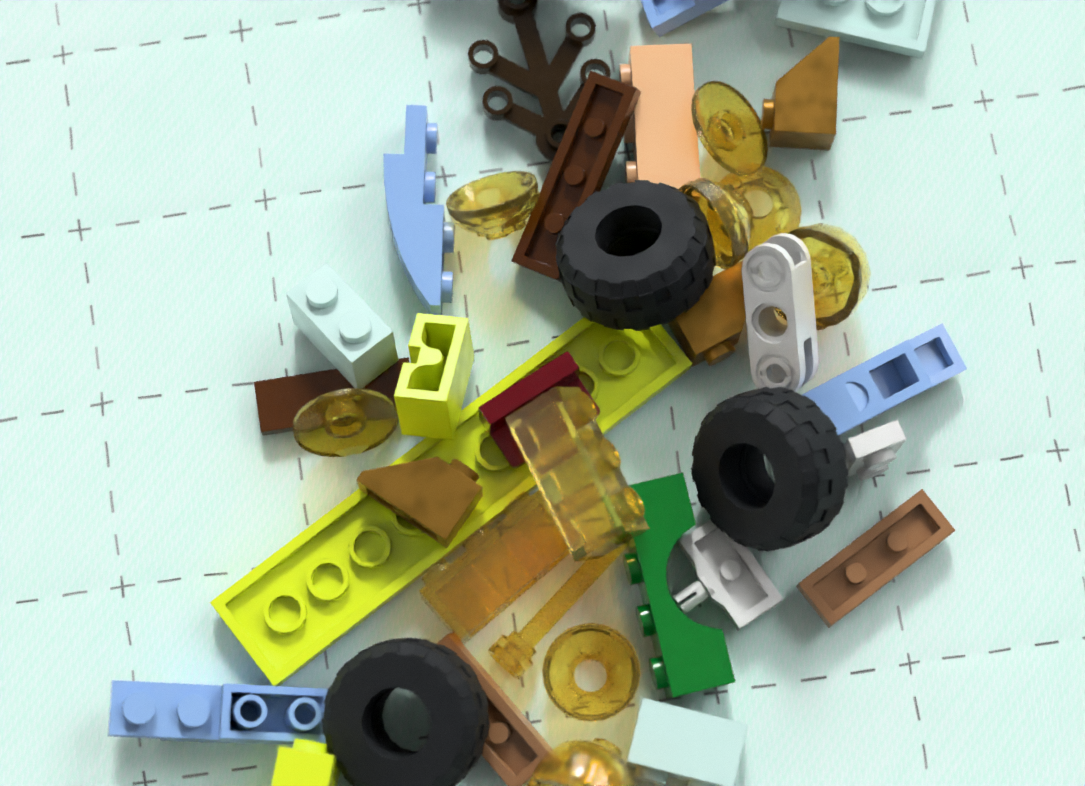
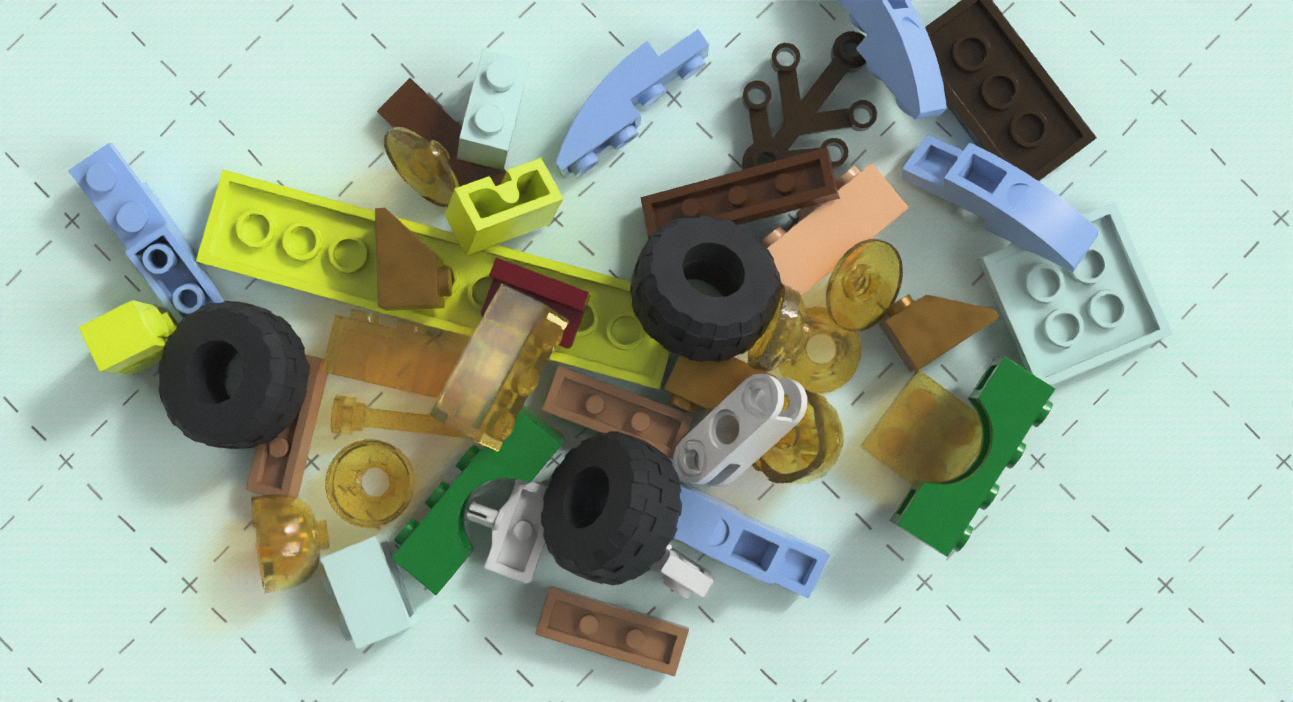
camera: 60 degrees right, 10 degrees up
clear yellow piece [446,171,540,240] -> none
none -> medium nougat plate [542,365,694,459]
none -> clear yellow plate [860,369,982,486]
none -> green arch [889,356,1055,557]

